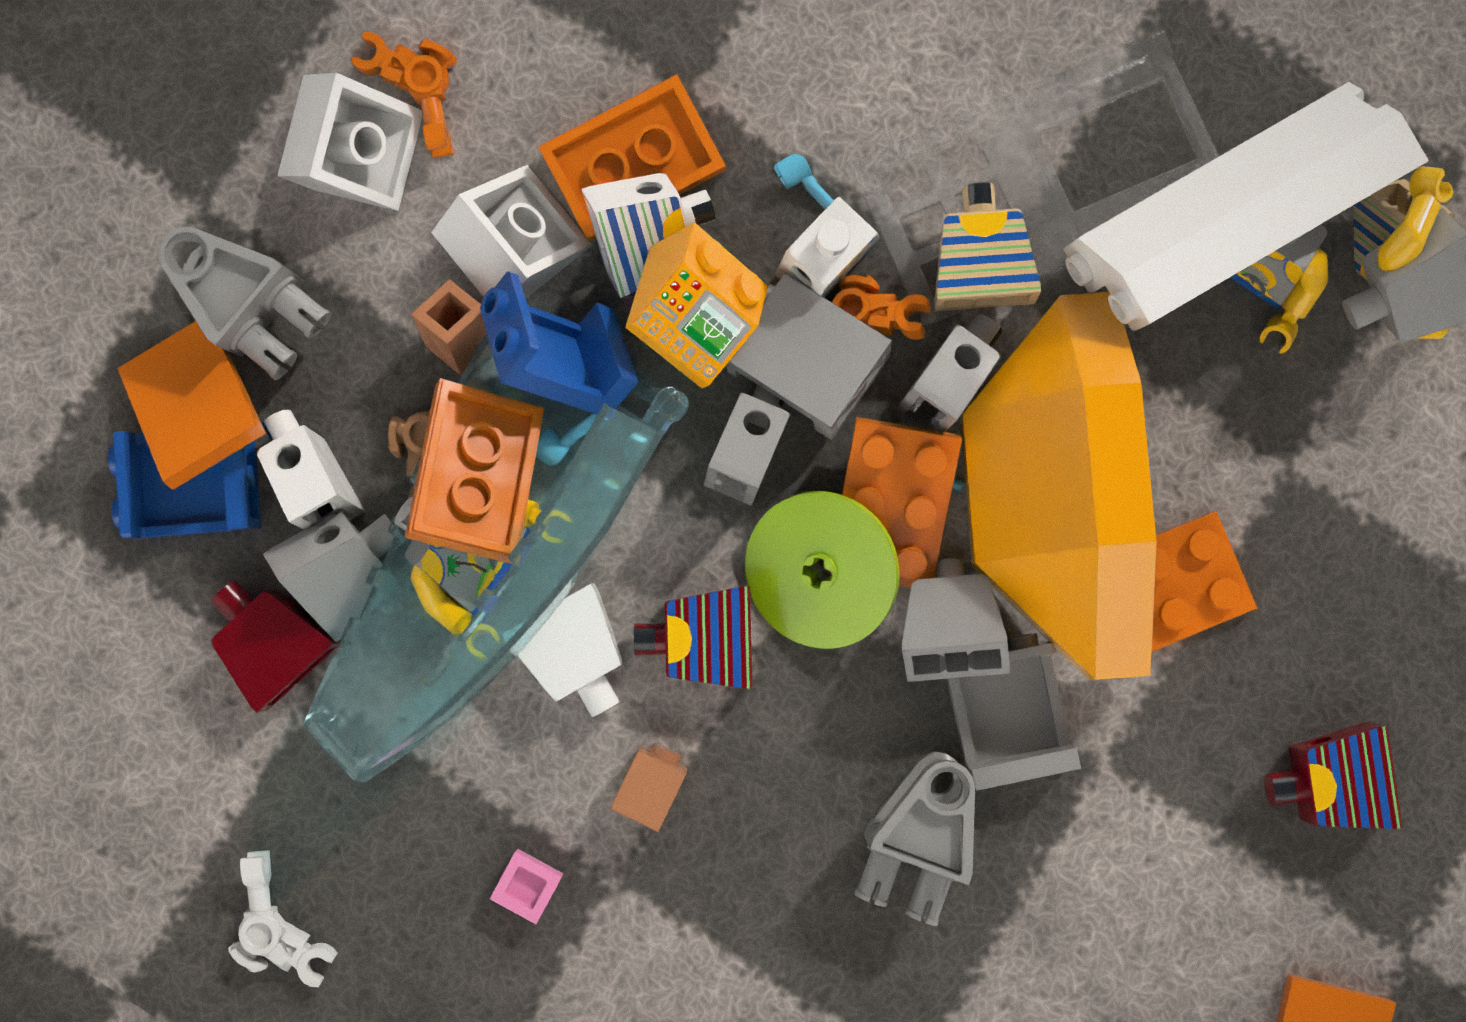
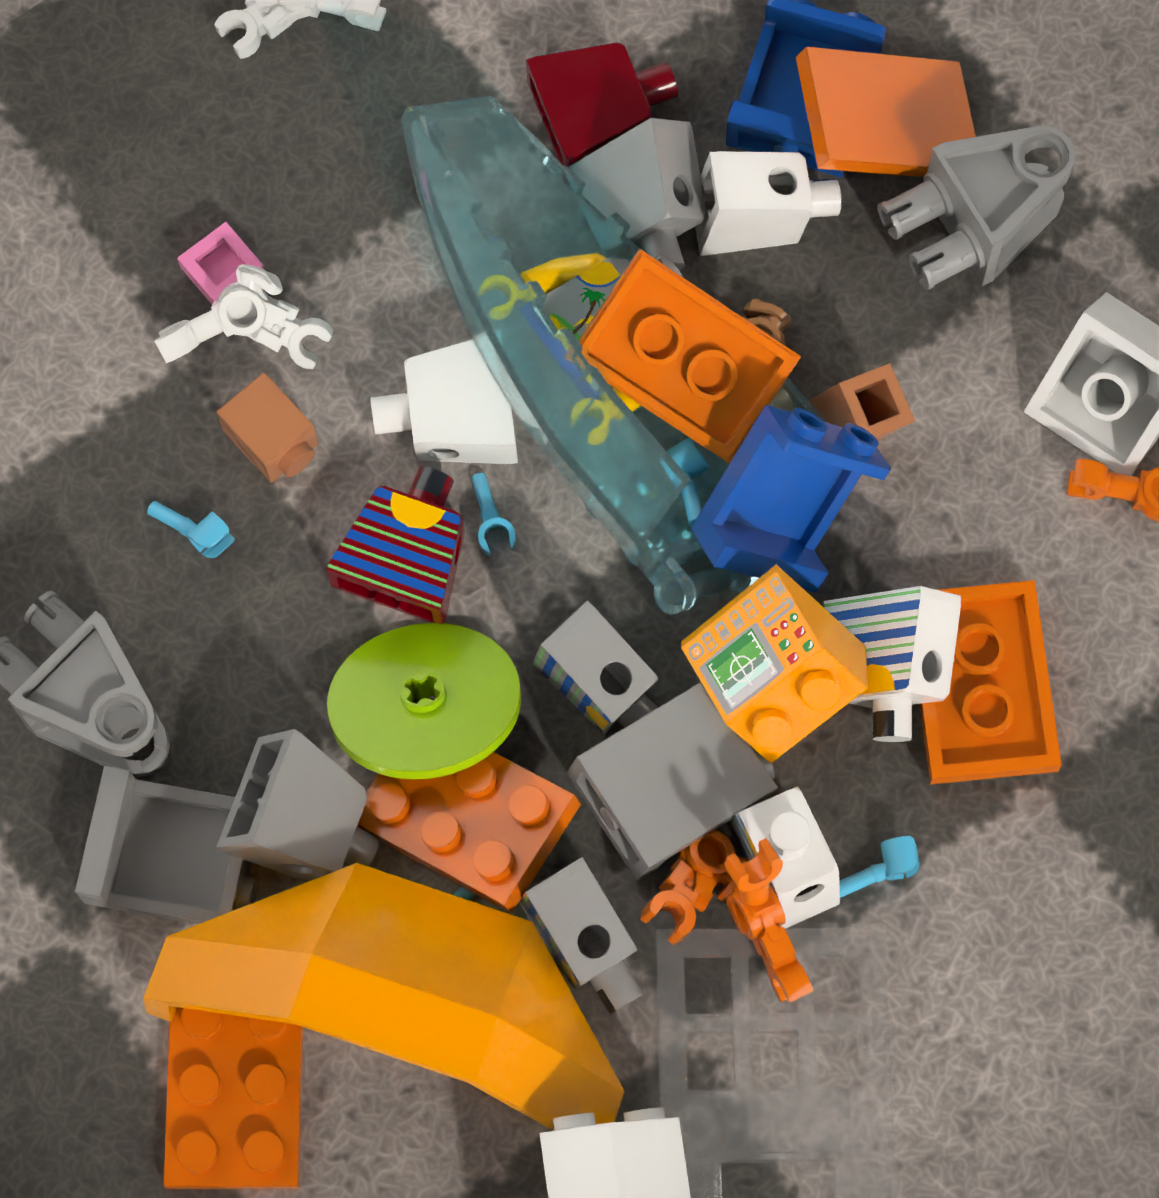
camera: 115 degrees right, 15 degrees down
white slope [431,165,592,299] -> none
torso [934,182,1041,311] -> none
none -> medium azure hand [147,501,235,558]
none -> white piece [154,264,334,369]
none -> medium azure hand [471,473,516,557]
none -> orange piece [725,838,814,1002]

